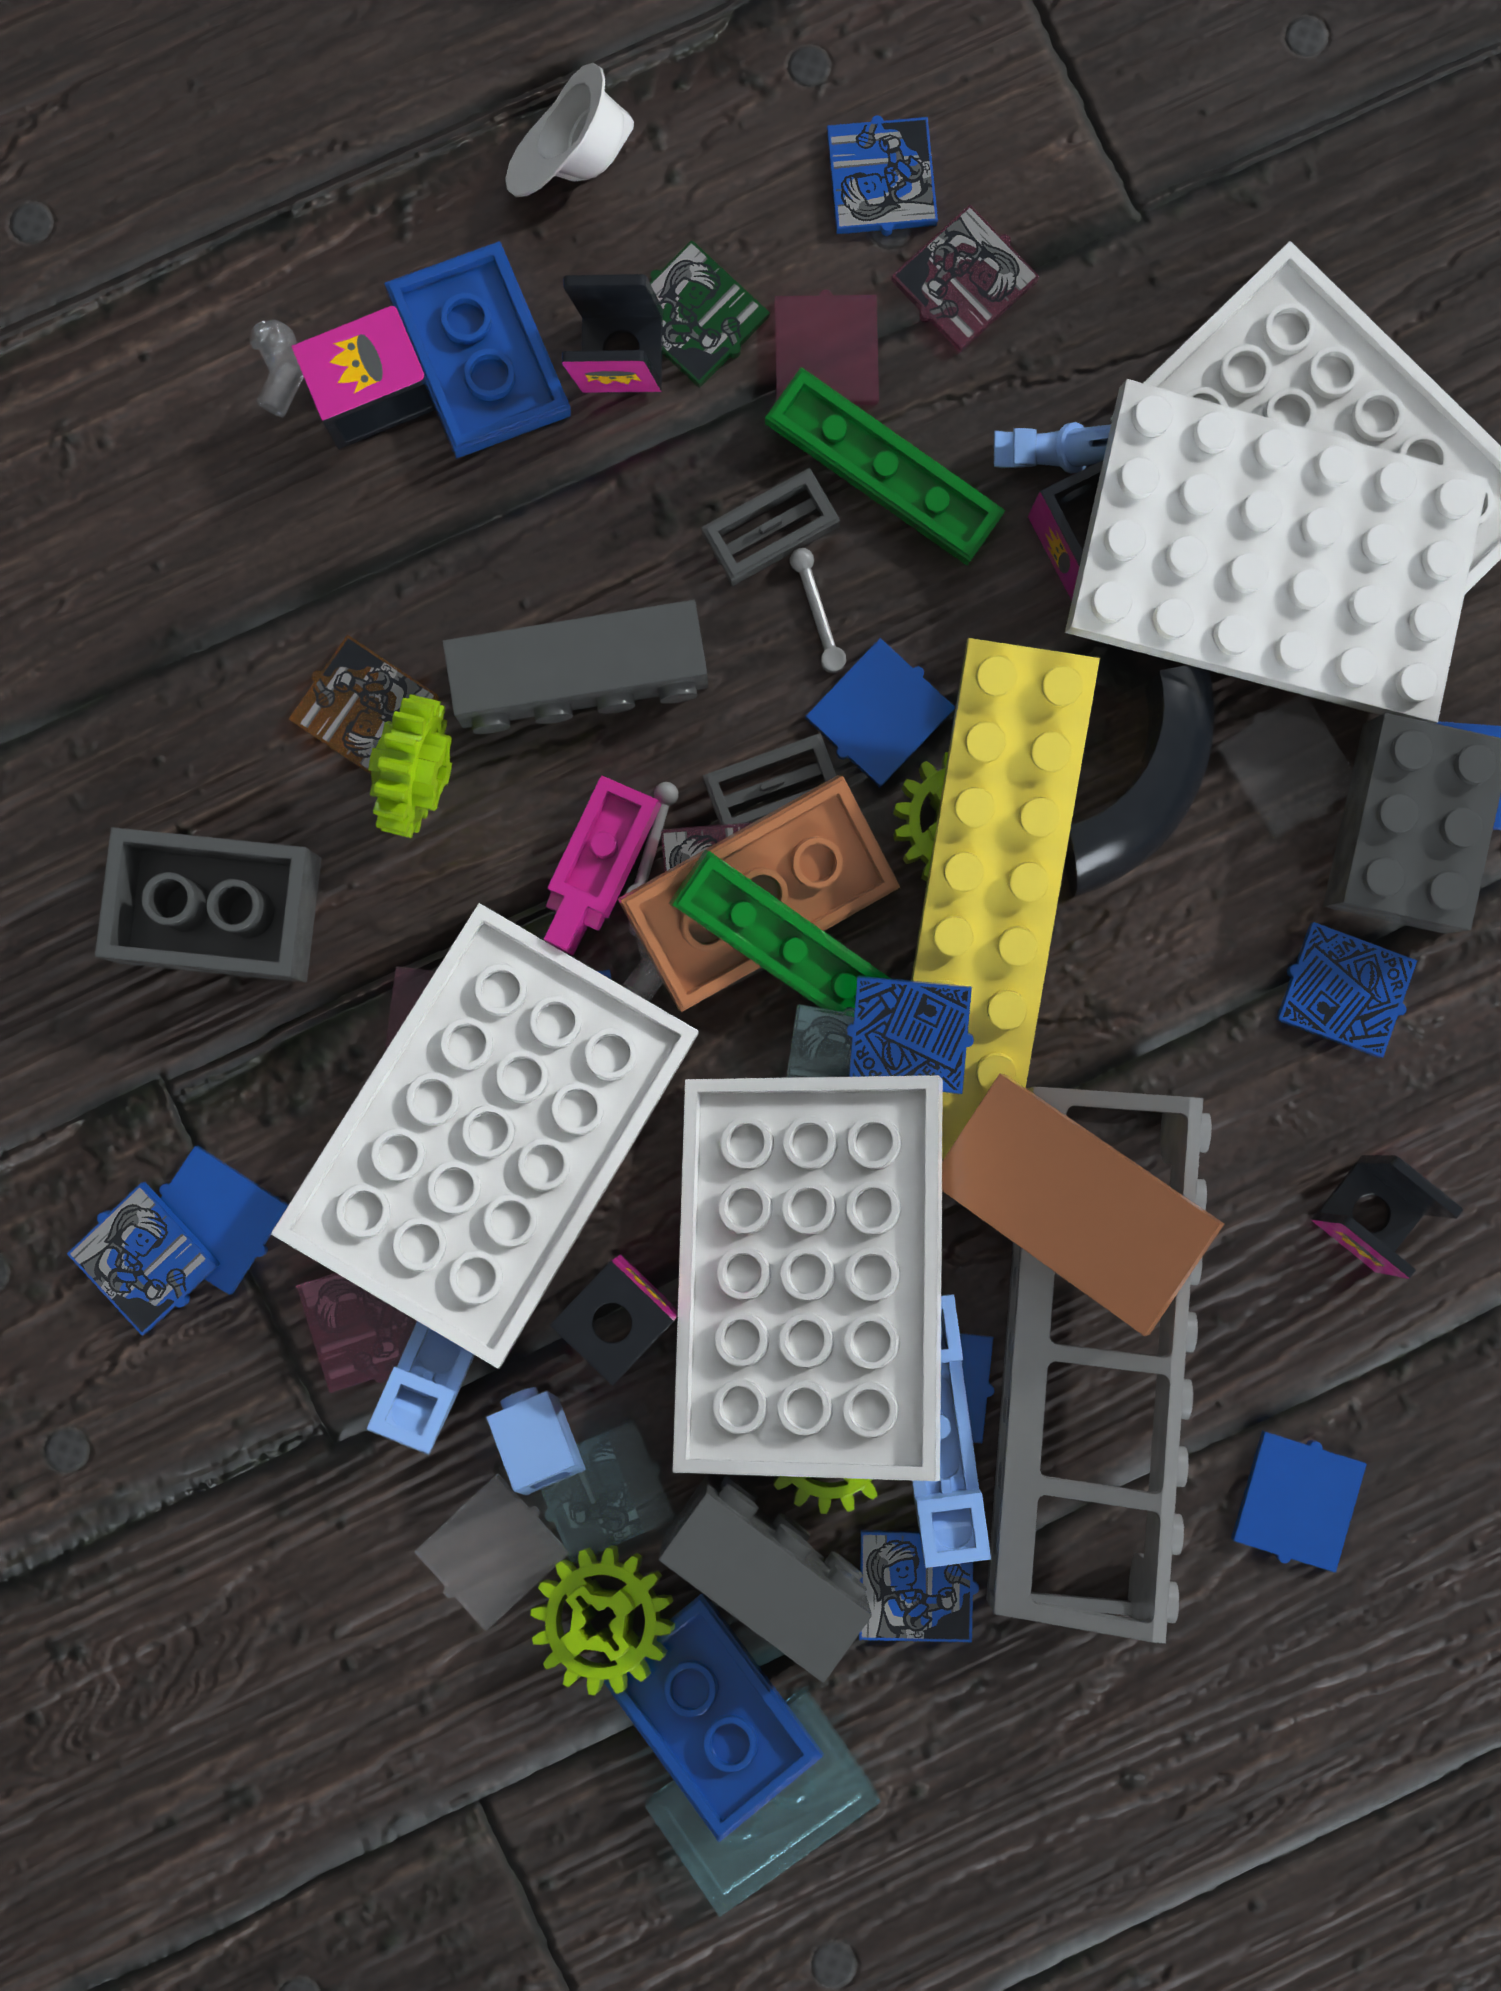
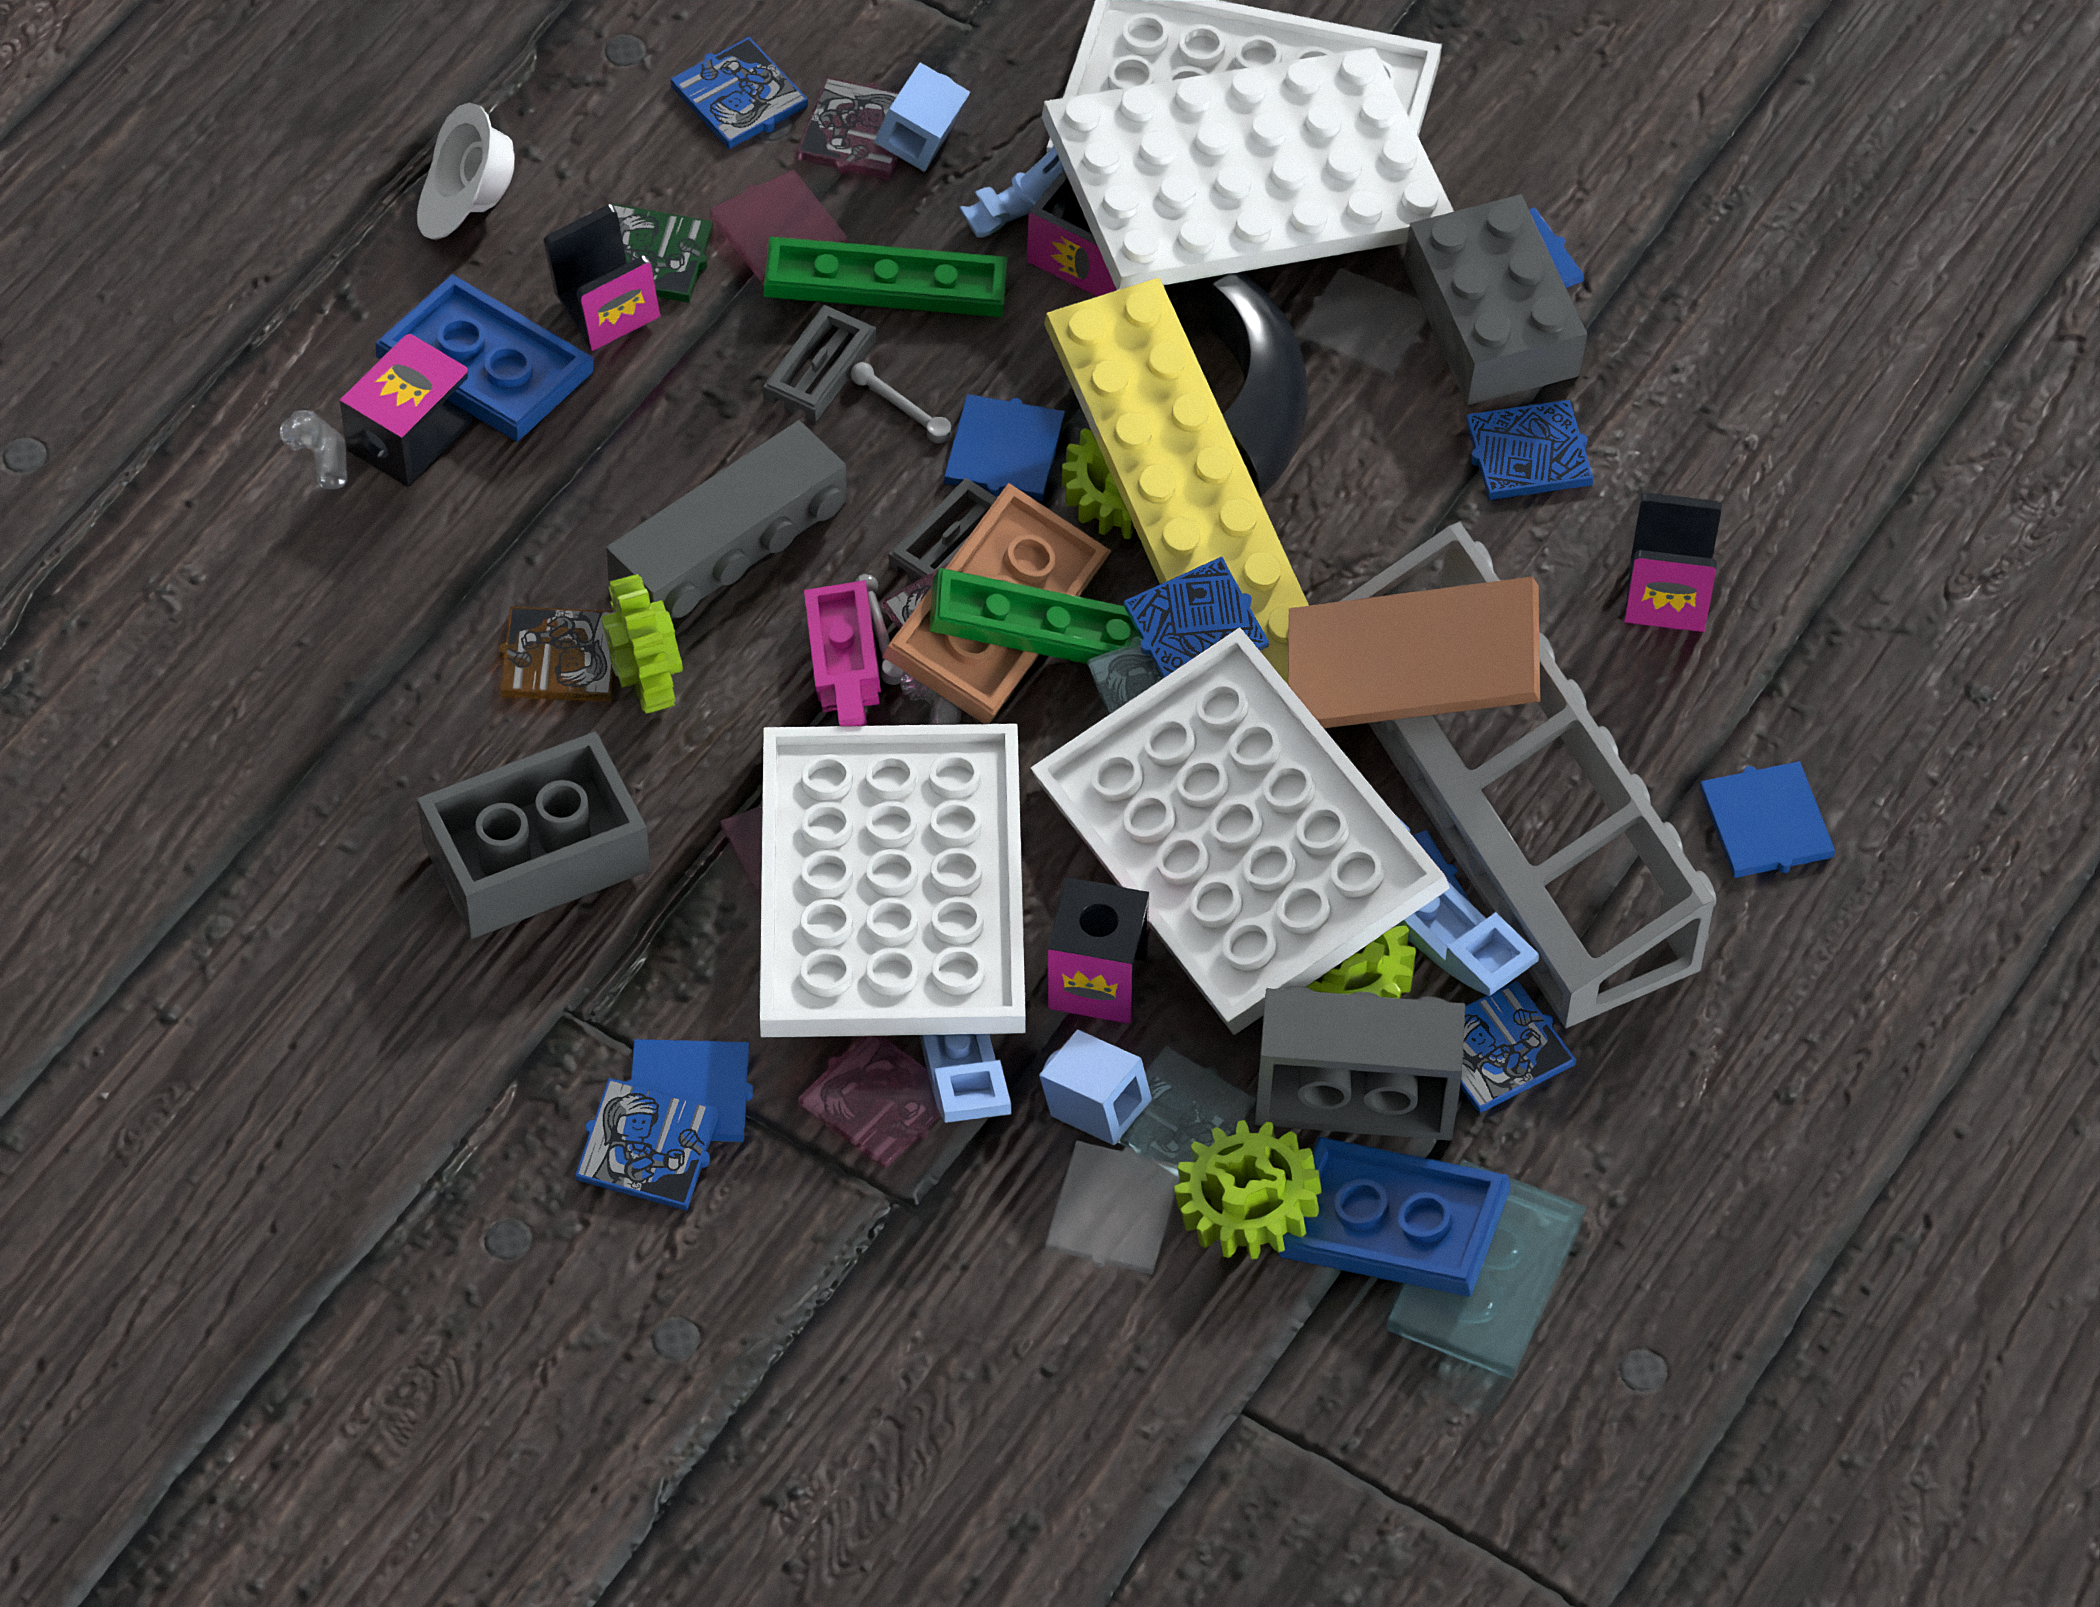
camera: 30 degrees left, 30 degrees down
none -> light blue brick [874,63,970,172]

